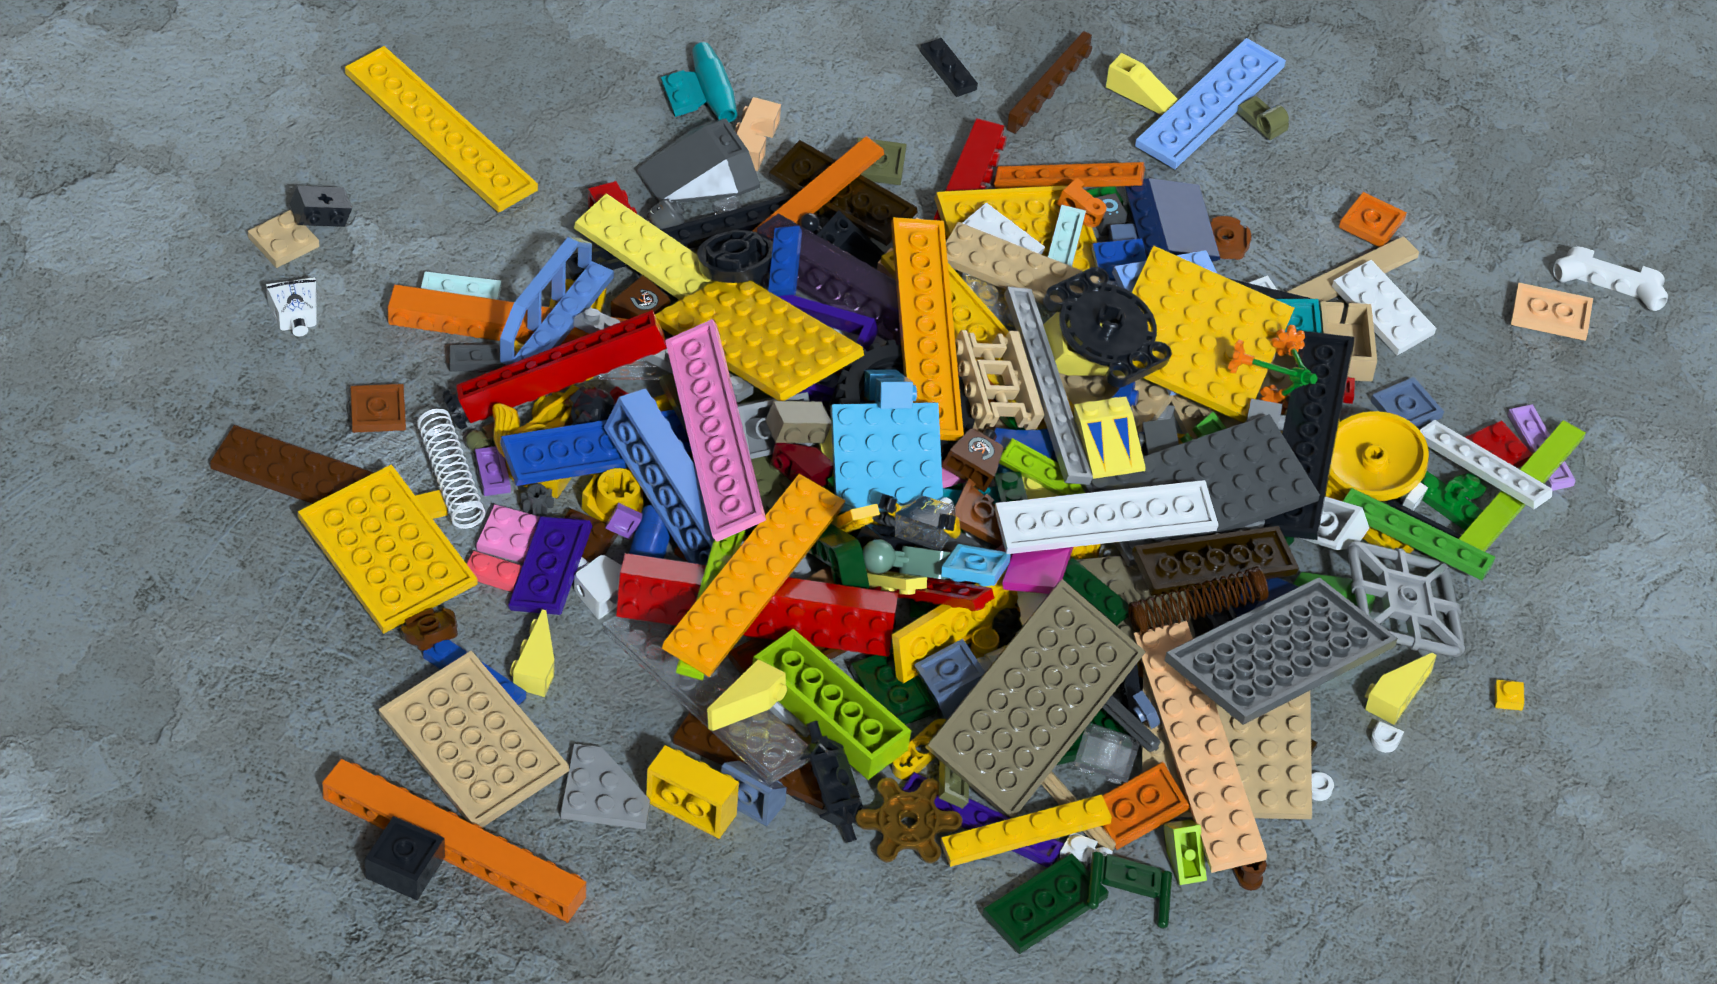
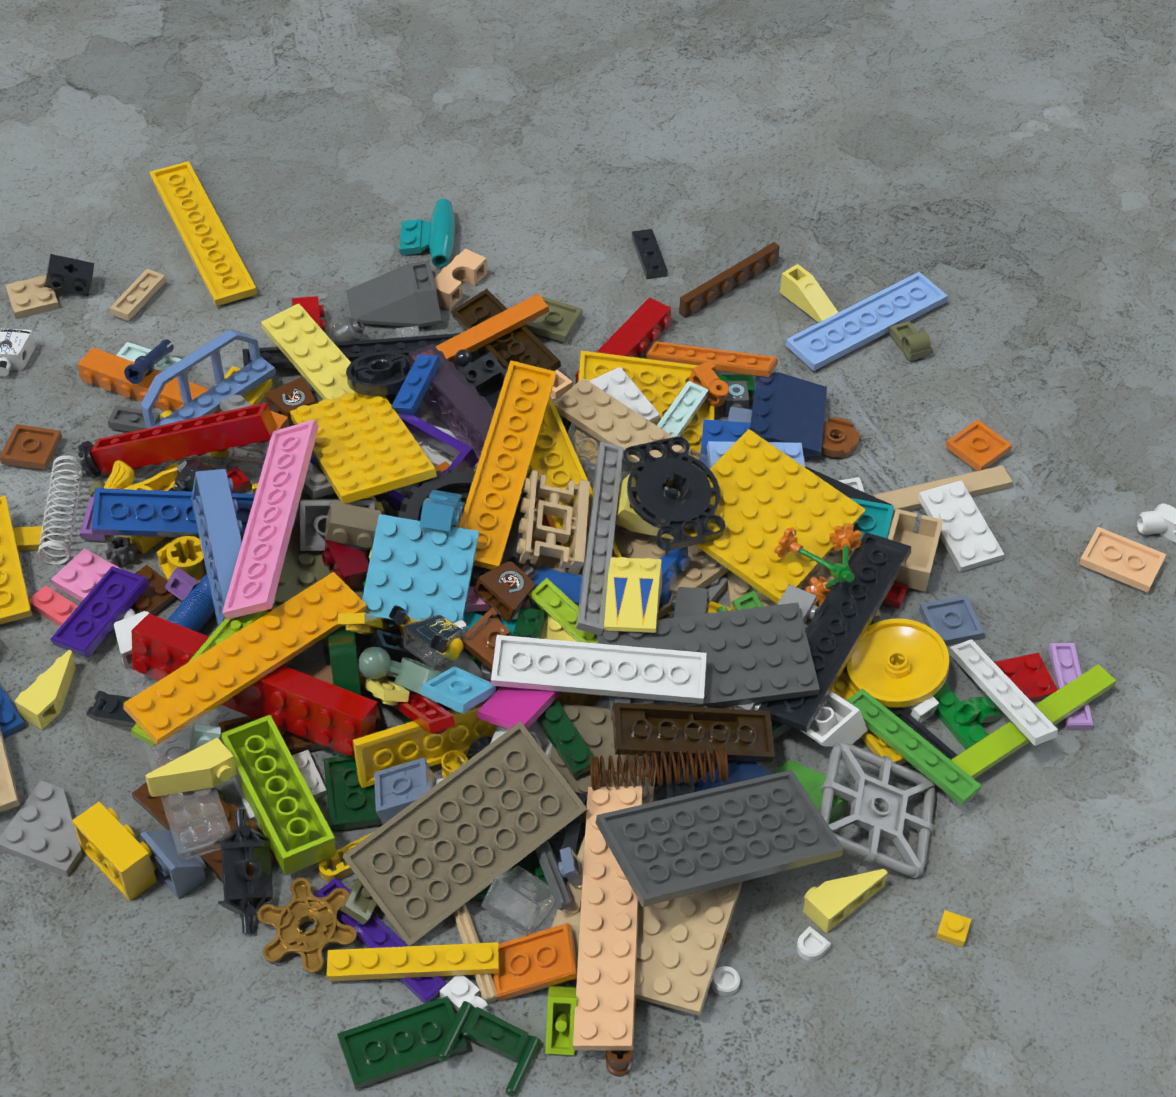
camera: 20 degrees right, 0 degrees up
none -> black plate [86,691,136,726]
none -> tan plate [109,269,166,321]
none -> dark blue pin [124,339,174,384]
none -> light aqua plate [188,723,221,751]

